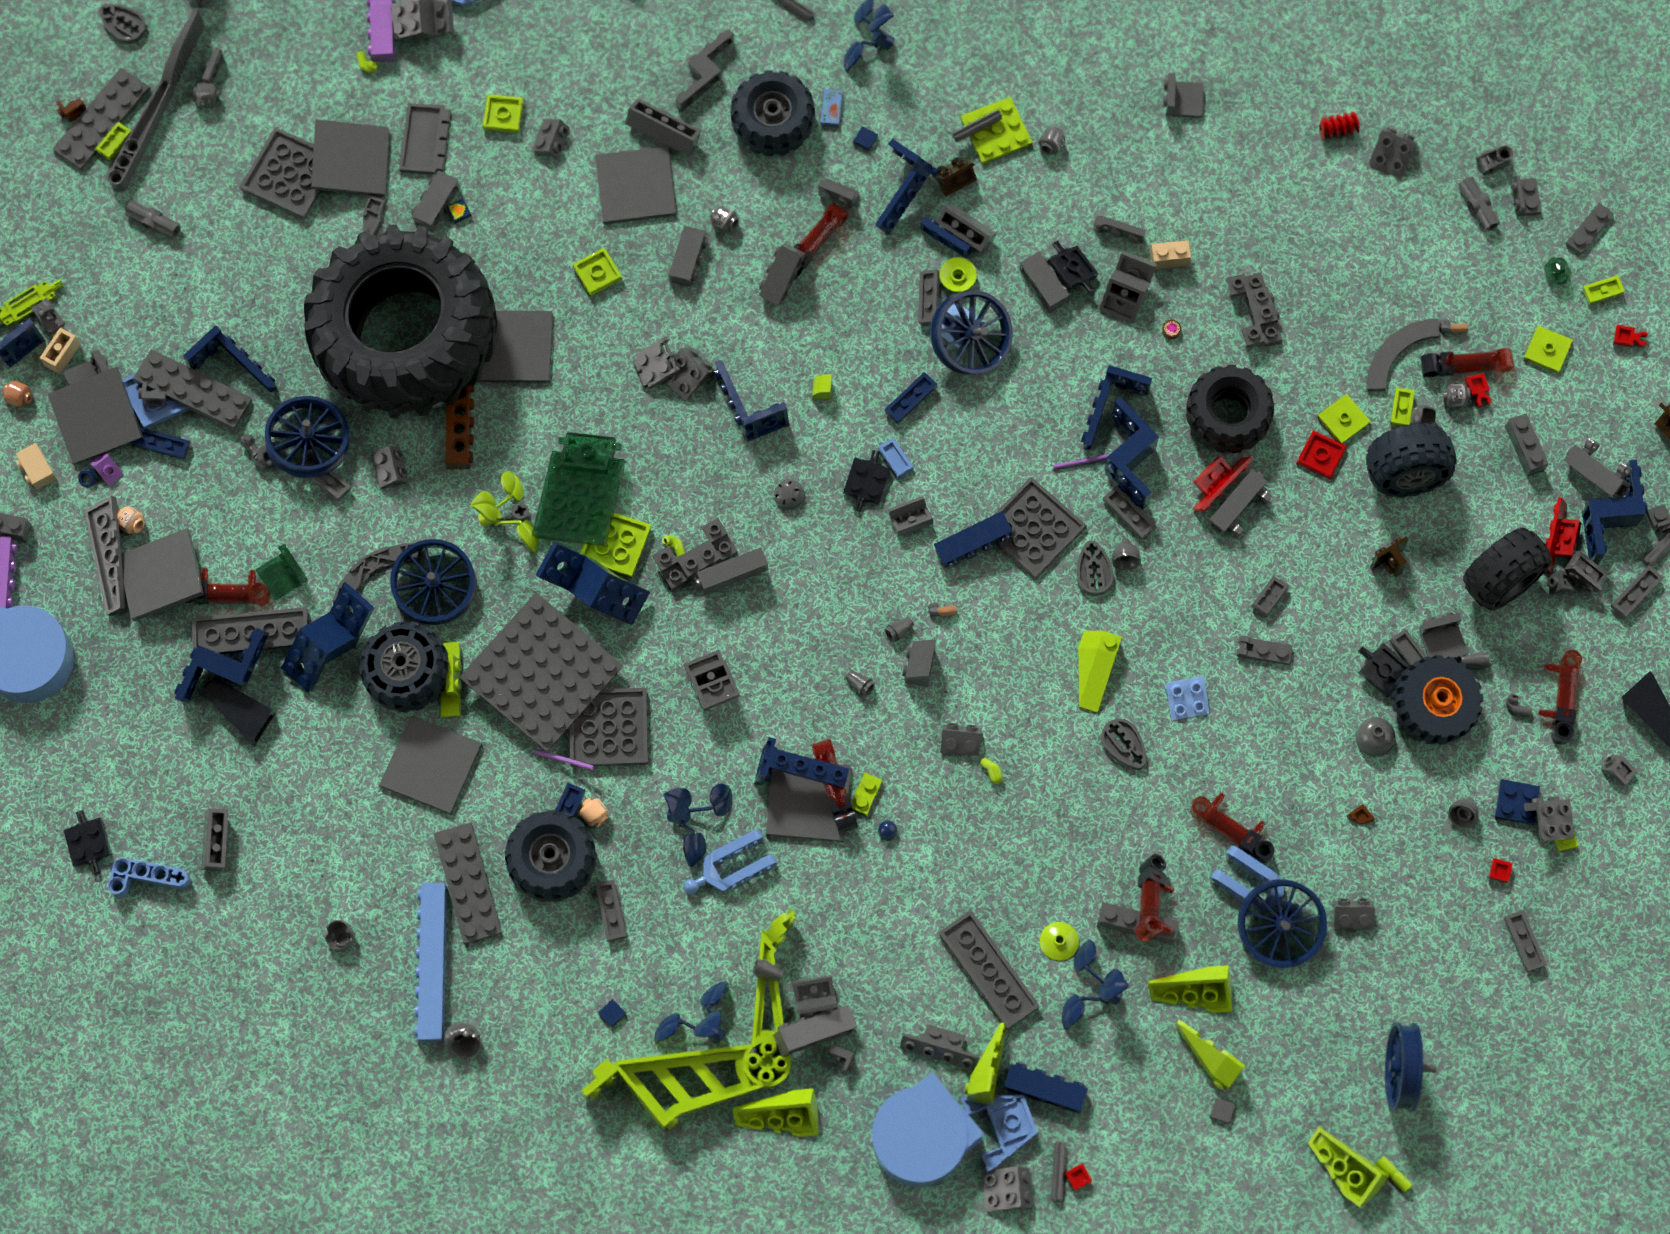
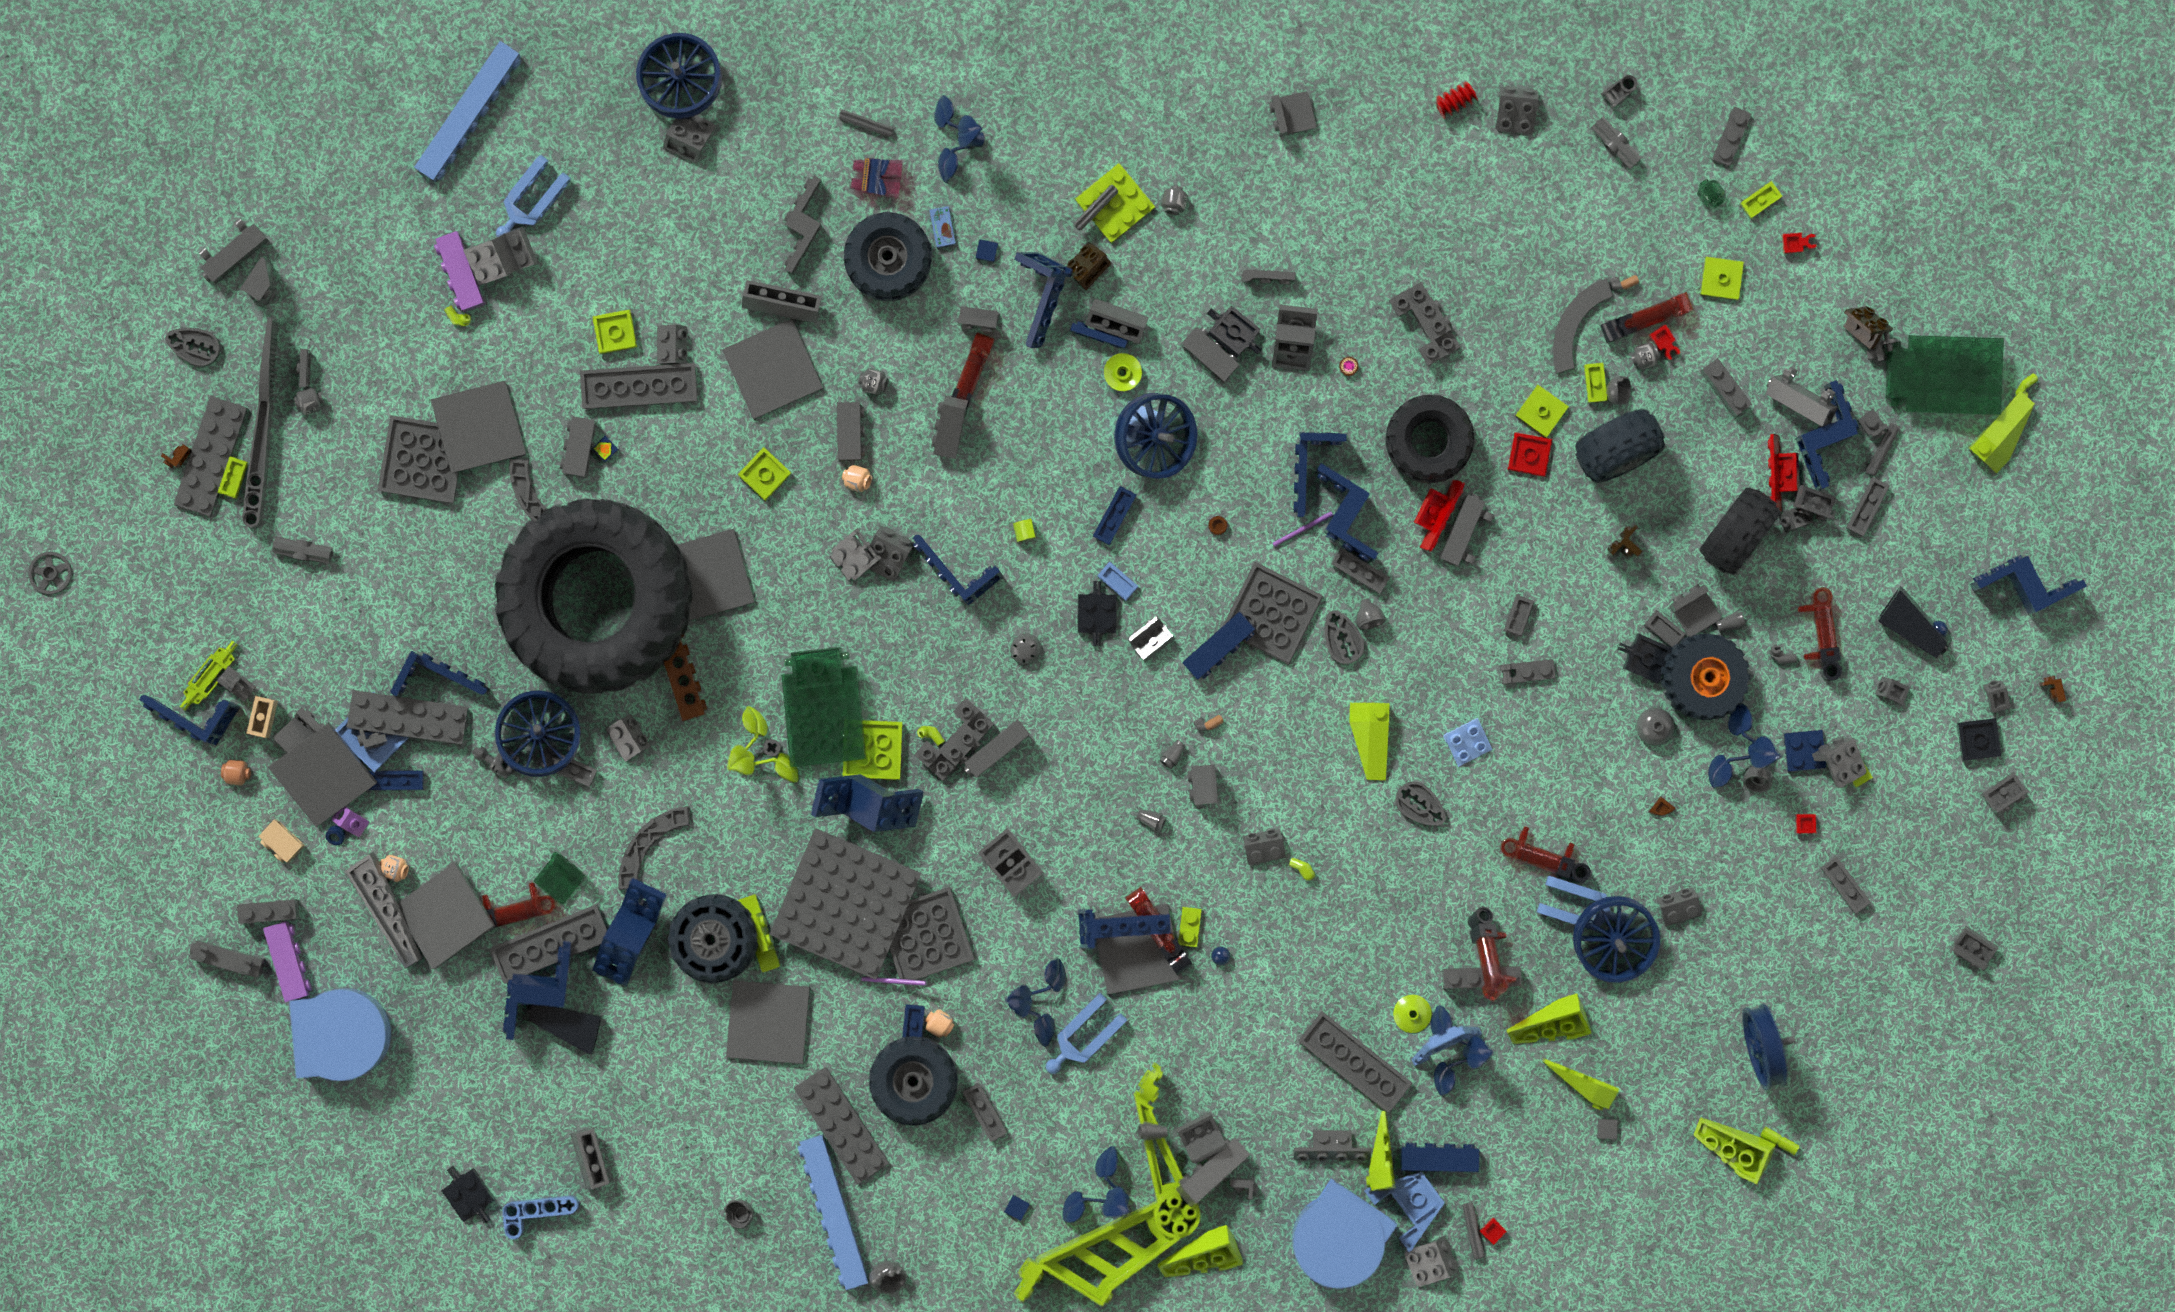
camera: 20 degrees left, 15 degrees up
dark blue wheel [390,539,476,625] -> none
dark grey hinge [399,103,451,175] -> none
dark grey plate [918,269,940,326] -> none
tan brick [1150,240,1191,269] -> none
dark grey bracket [1511,175,1542,216] -> none
none -> dark grey plate [580,363,698,409]
none -> light nougat head [842,465,872,492]
none -> hips [851,157,903,199]
none -> reddish brown tile [1208,516,1228,535]
none -> medium blue wing [1411,1026,1482,1066]
none -> dark blue plant [1708,703,1781,788]
none -> dark grey bracket [1952,926,1998,970]

